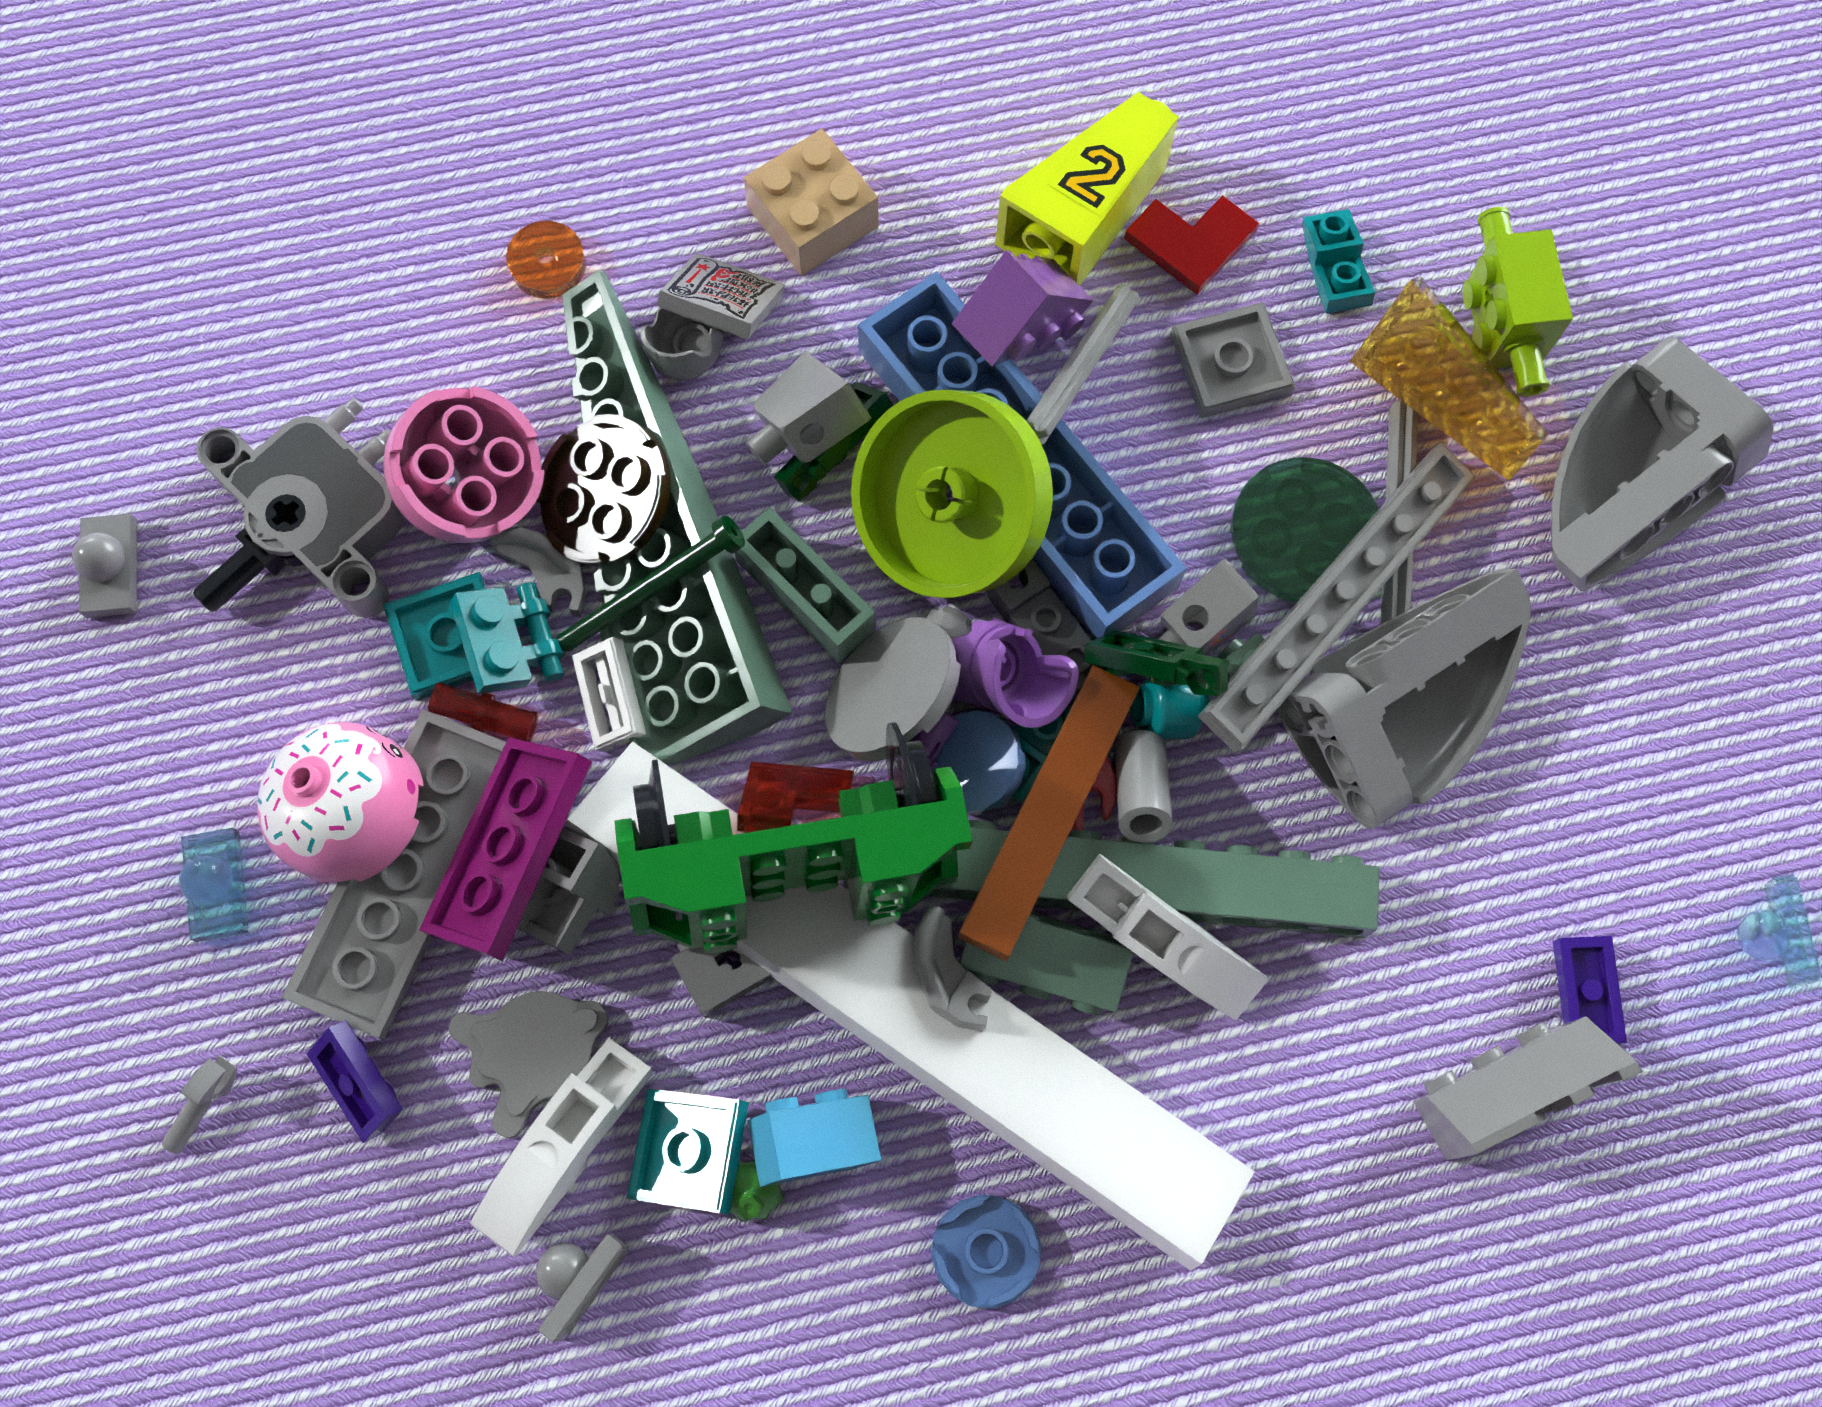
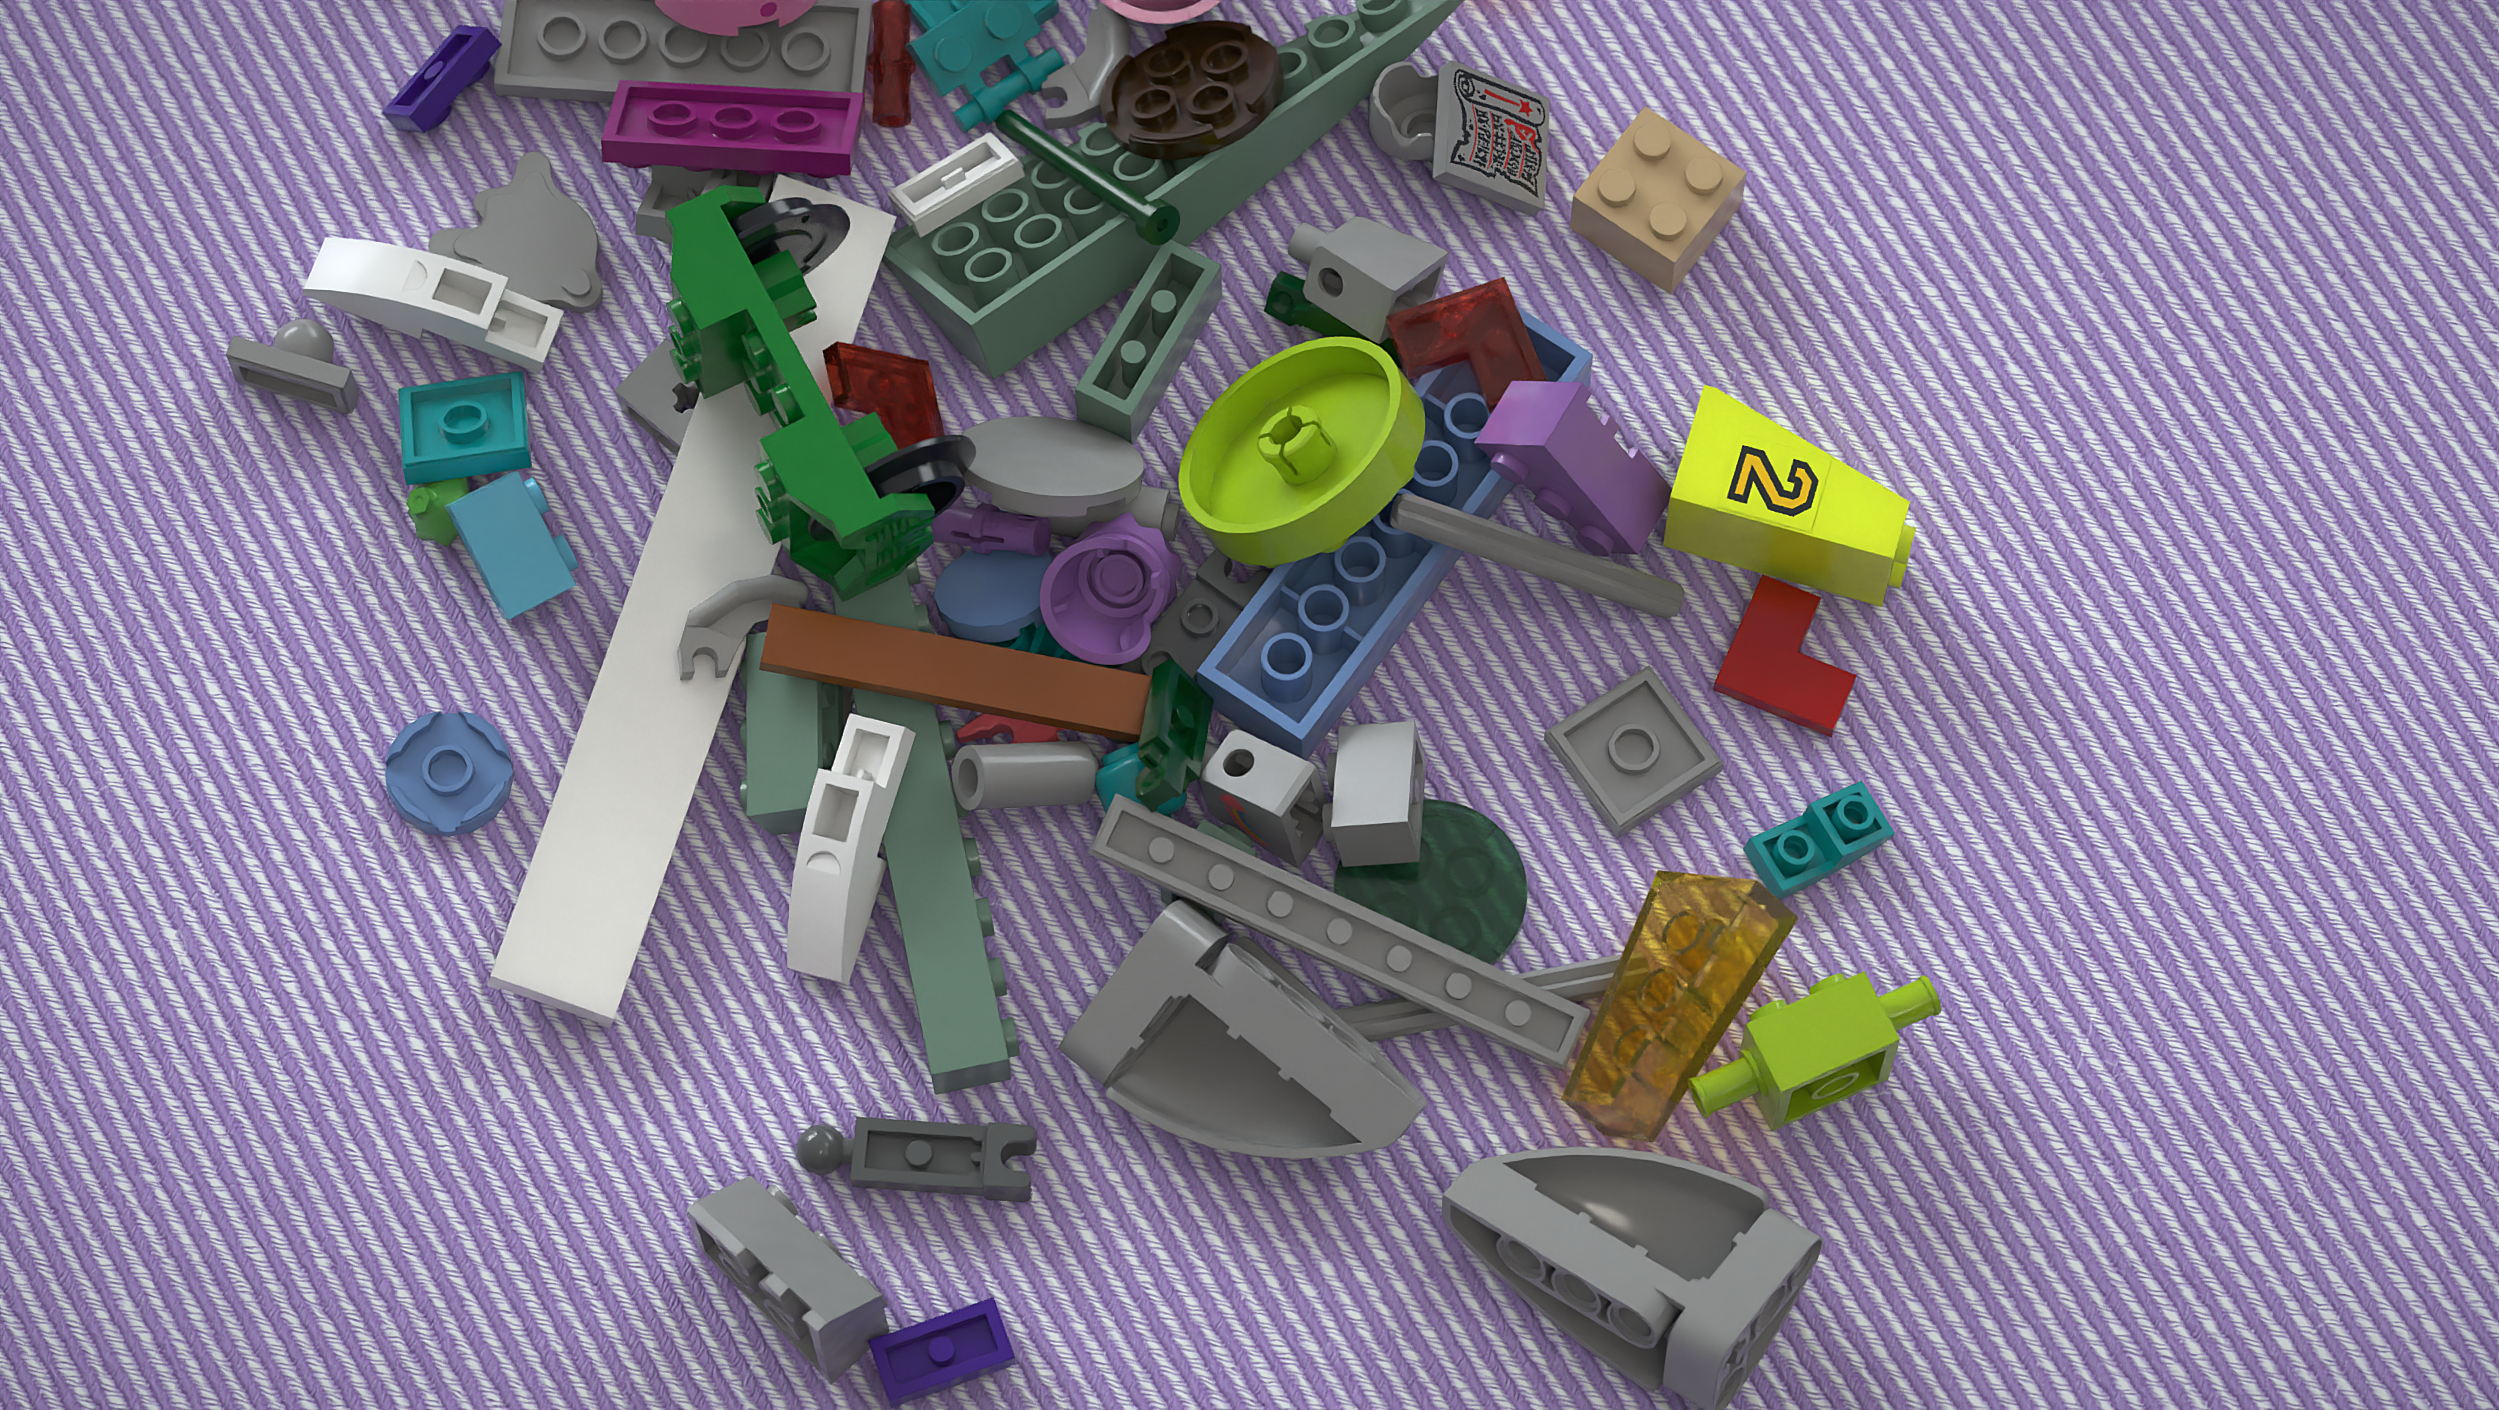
camera: 75 degrees right, 5 degrees down
none -> dark grey plate [795,1117,1037,1202]
none -> light grey brick [1322,721,1426,867]
none -> clear red tile [1386,277,1548,414]

